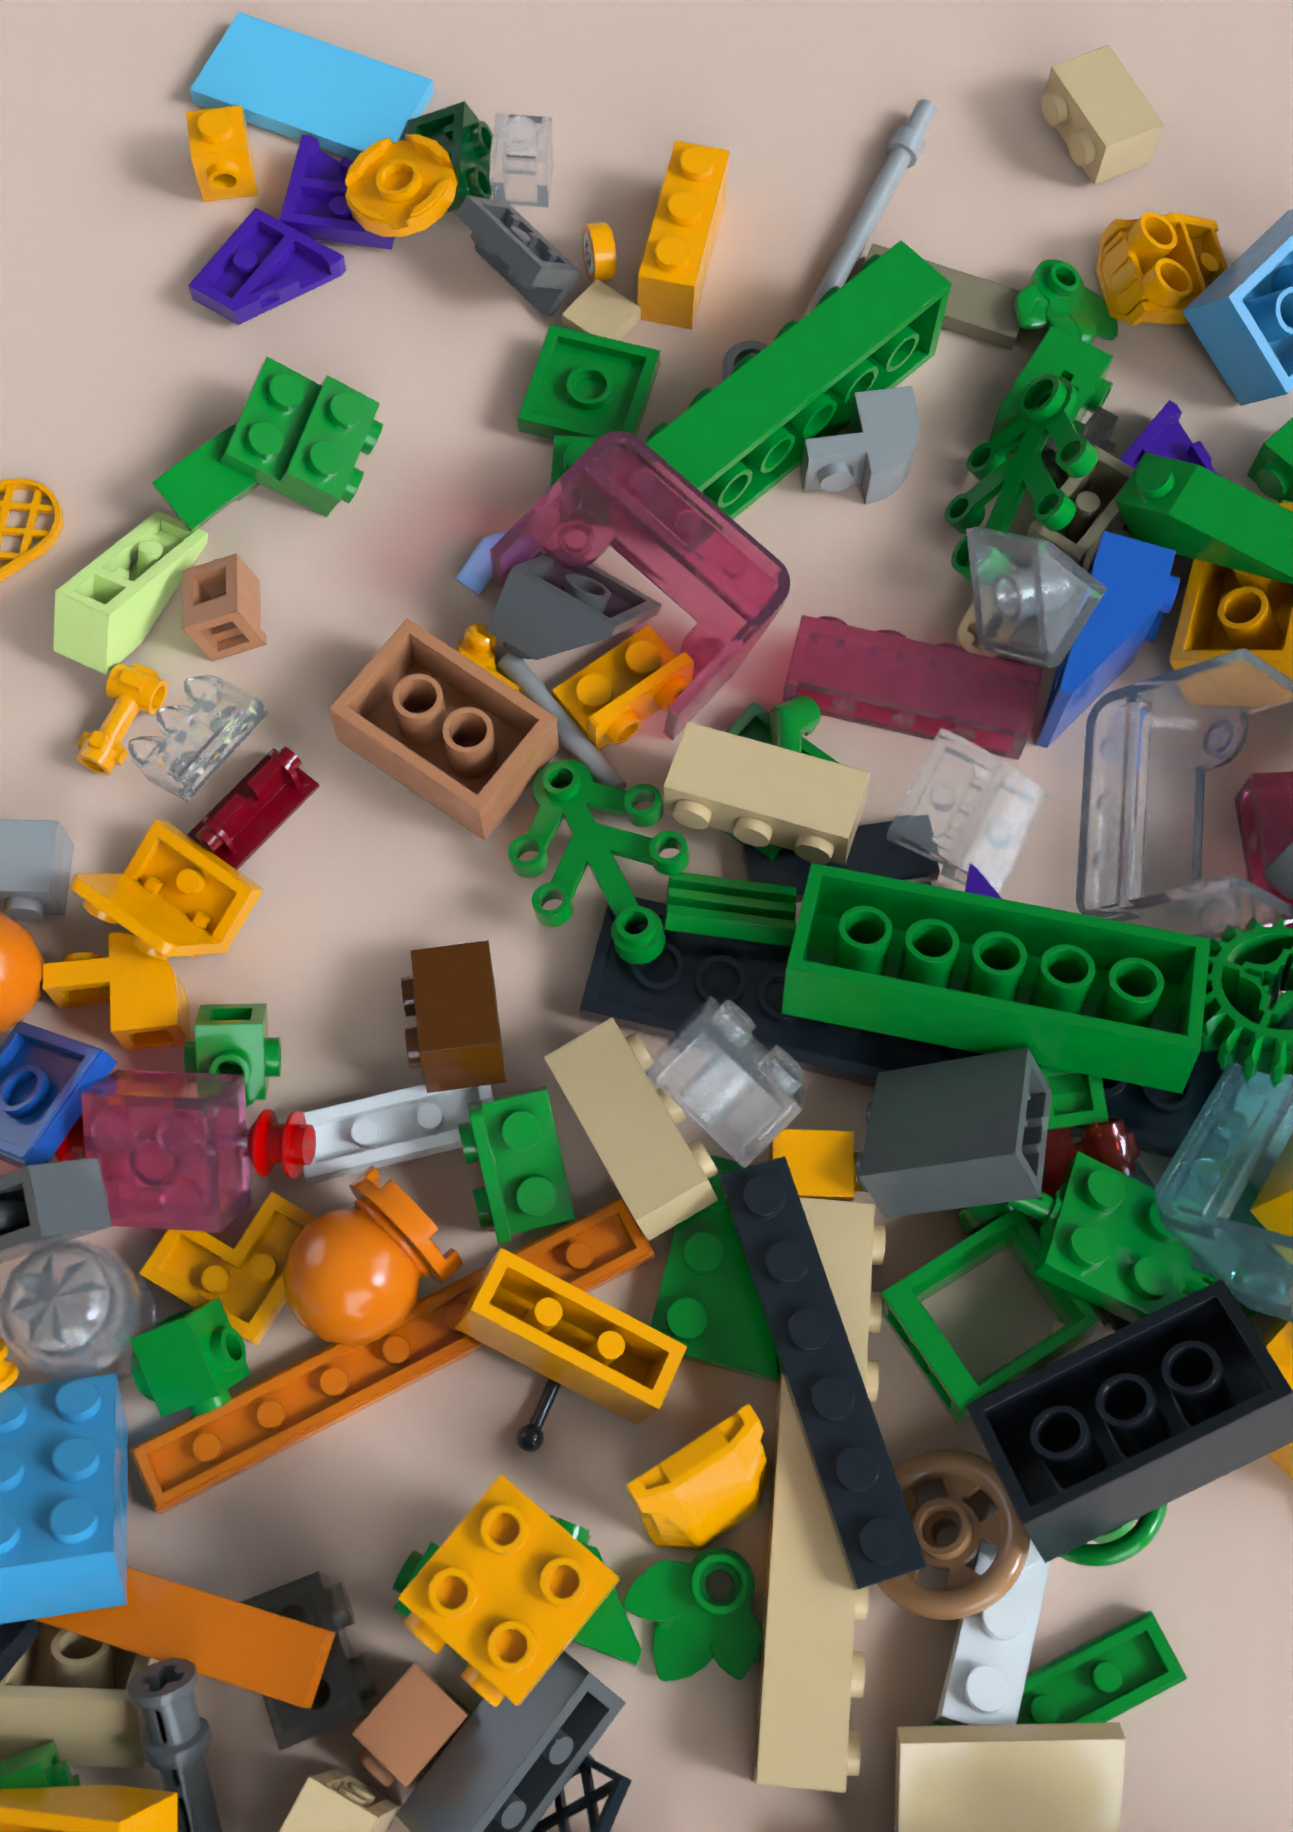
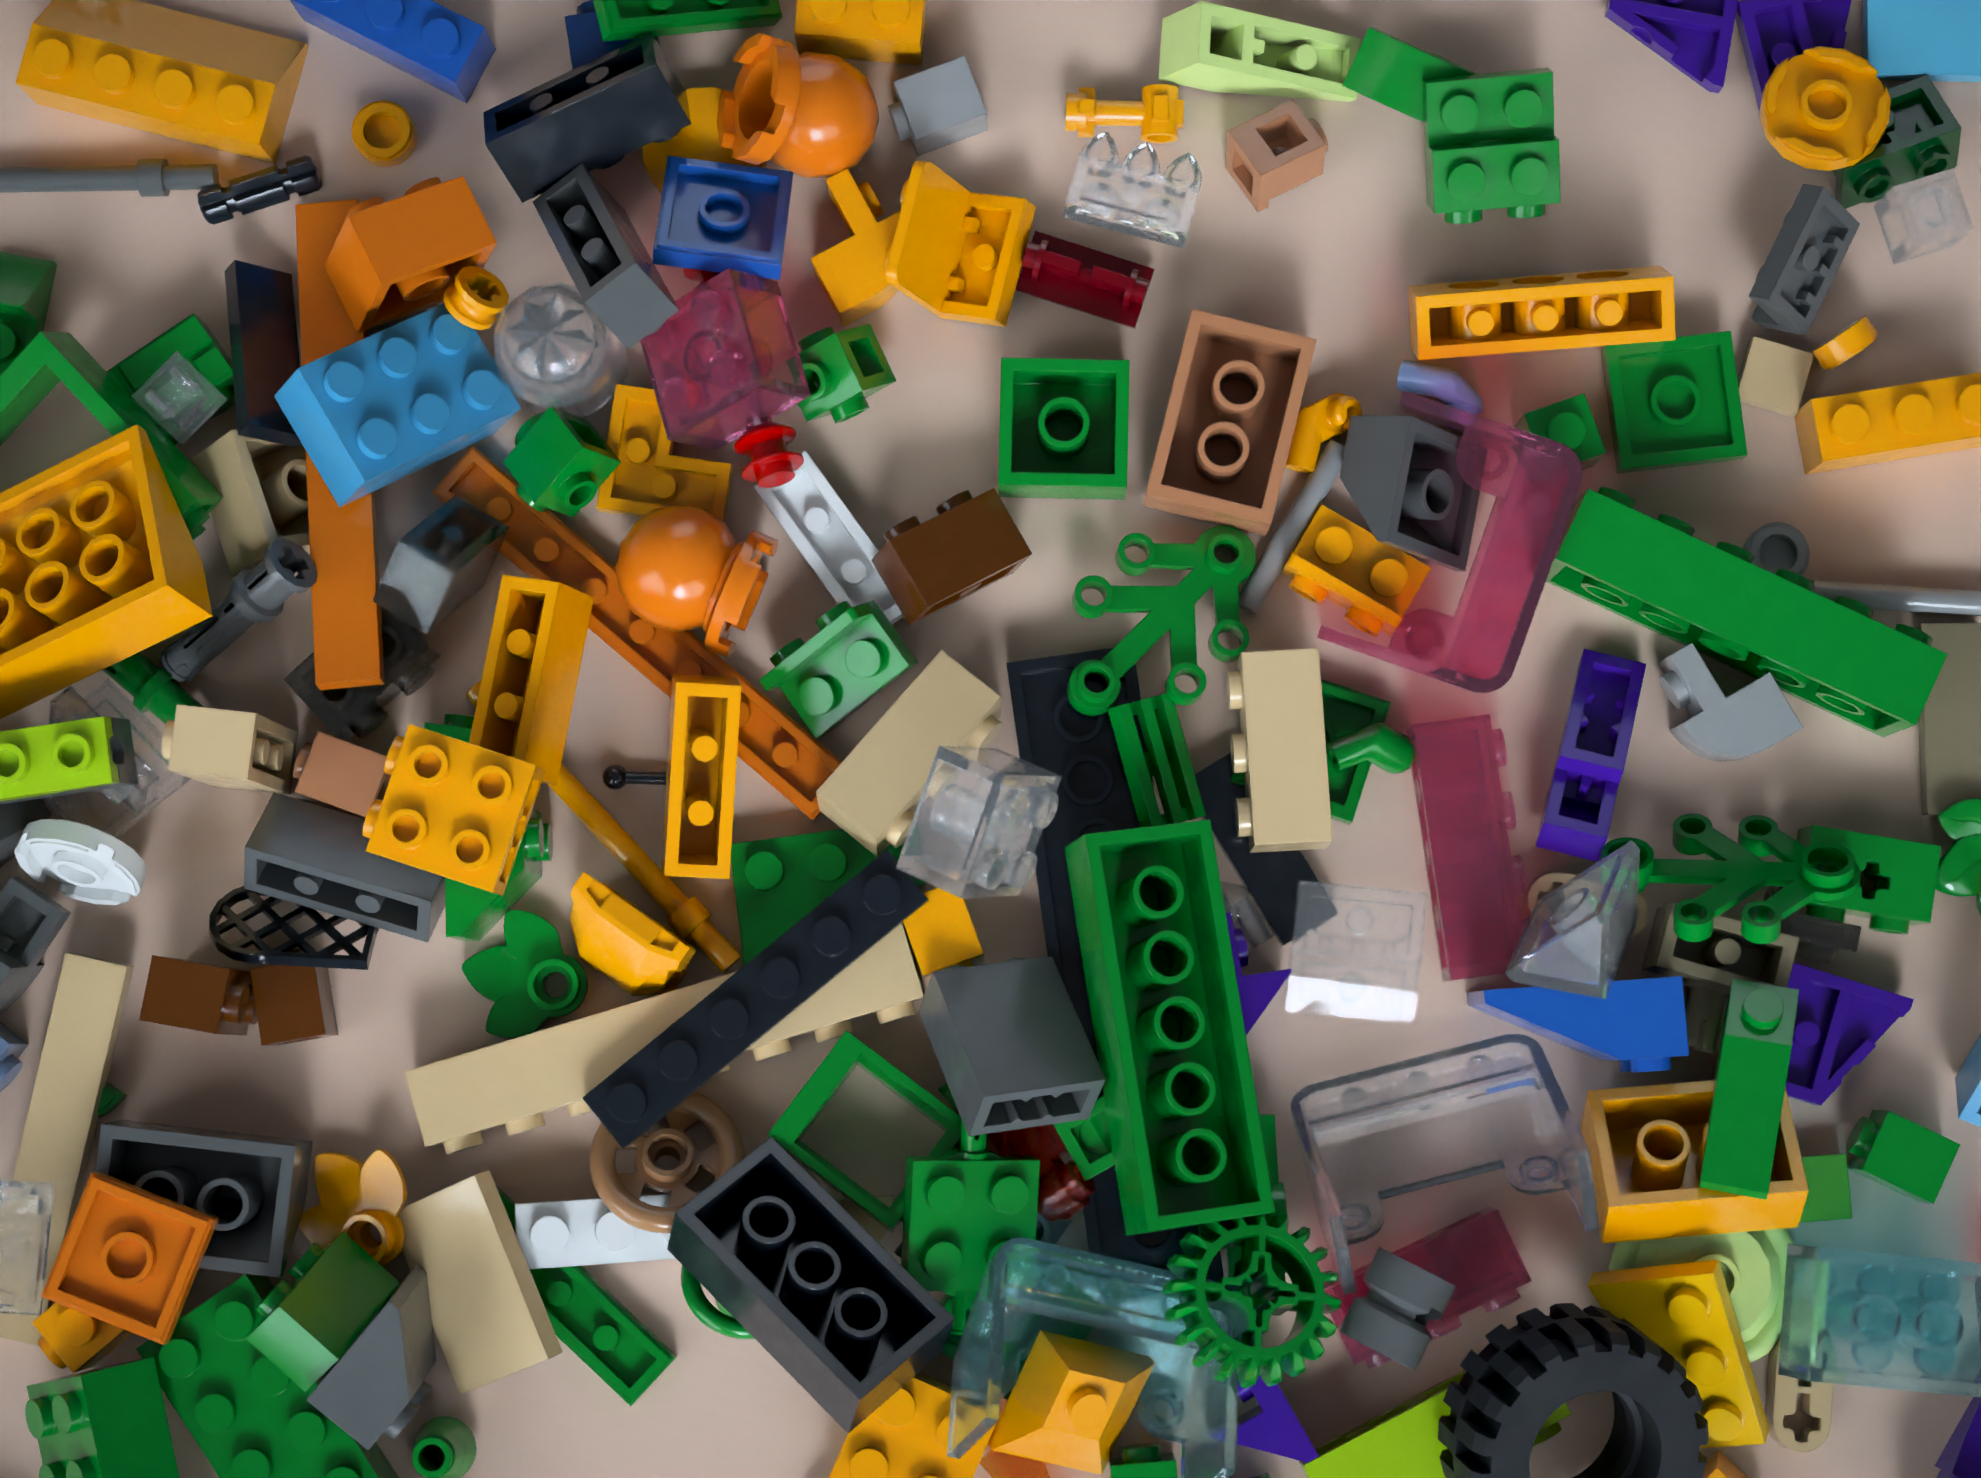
camera: 75 degrees right, 15 degrees up
none -> clear smoke brick [373,495,510,634]
none -> light orange bar [466,681,742,974]
none -> light orange brick [469,575,594,785]
none -> green brick [998,358,1130,500]
none -> light orange brick [1408,266,1676,360]
none -> dark purple slope [1535,649,1646,862]

